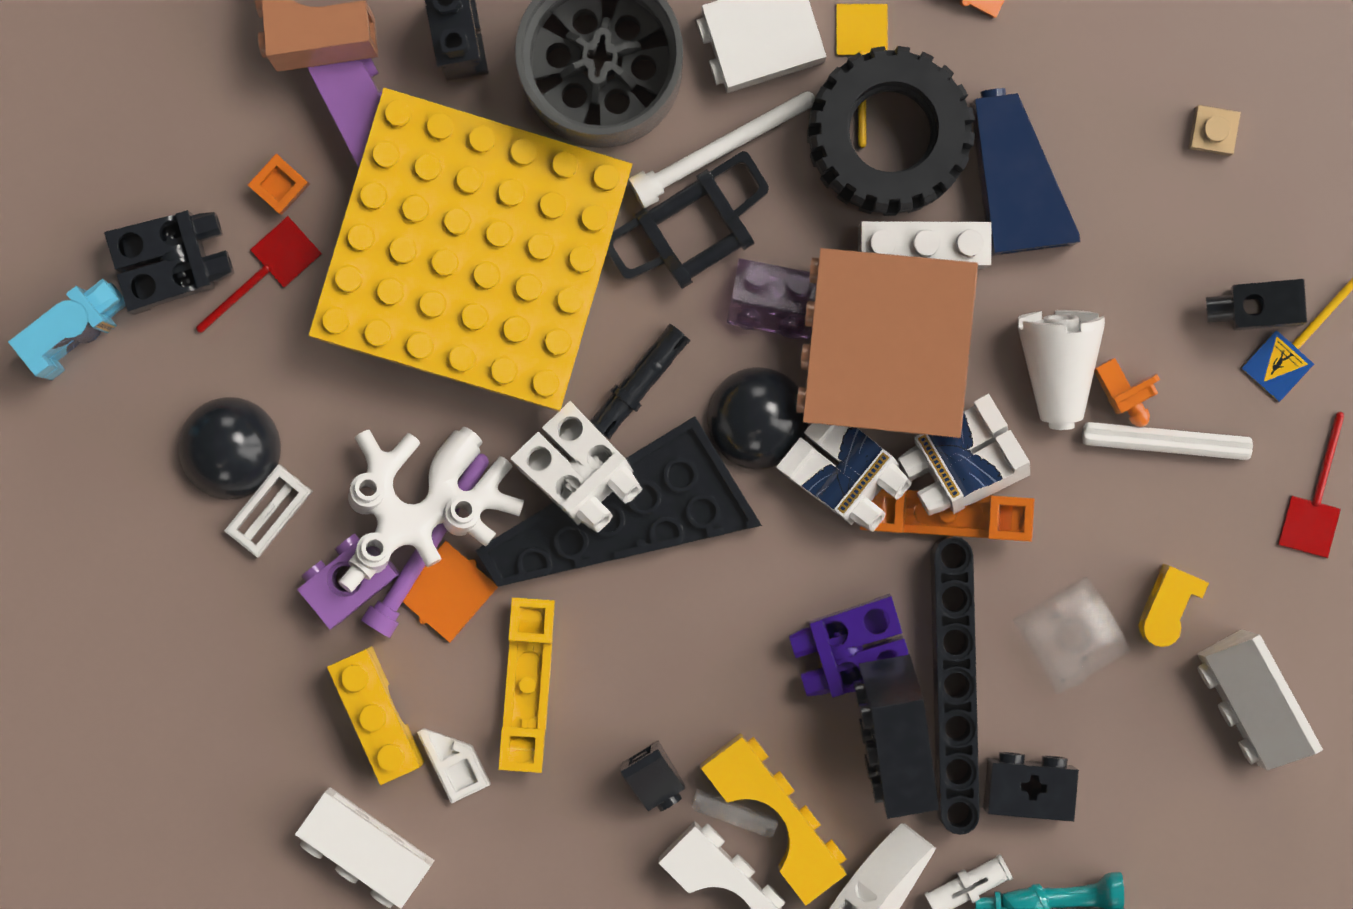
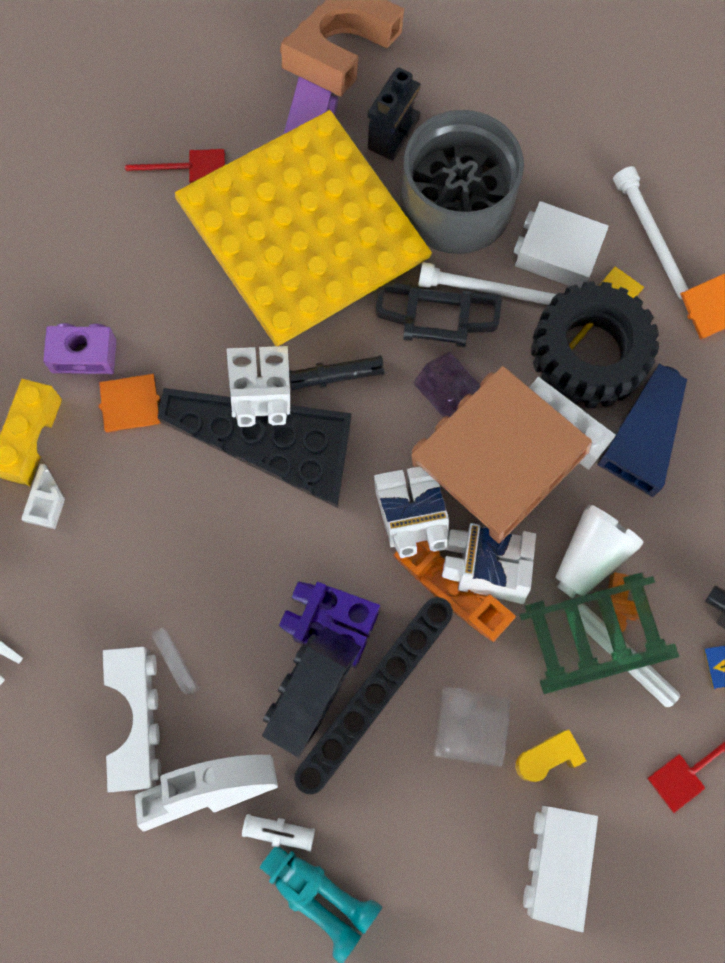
camera: 35 degrees right, 15 degrees down
medium azure hips [8,279,126,380] -> none
black hips [104,210,234,315] -> none
black piece [178,397,281,499] -> none
white tile [224,464,313,558] -> none
orange plate [248,154,310,215] -> none
white plant [338,427,524,593] -> none
medium lavender piece [361,453,489,638] -> none
yellow slope [498,597,555,773] -> none
black slope [620,741,685,812] -> none
yellow arch [700,733,847,906] -> none
black piece [707,367,809,469] -> none
black brick [983,752,1079,822] -> none
none -> clear green fence [519,572,679,694]

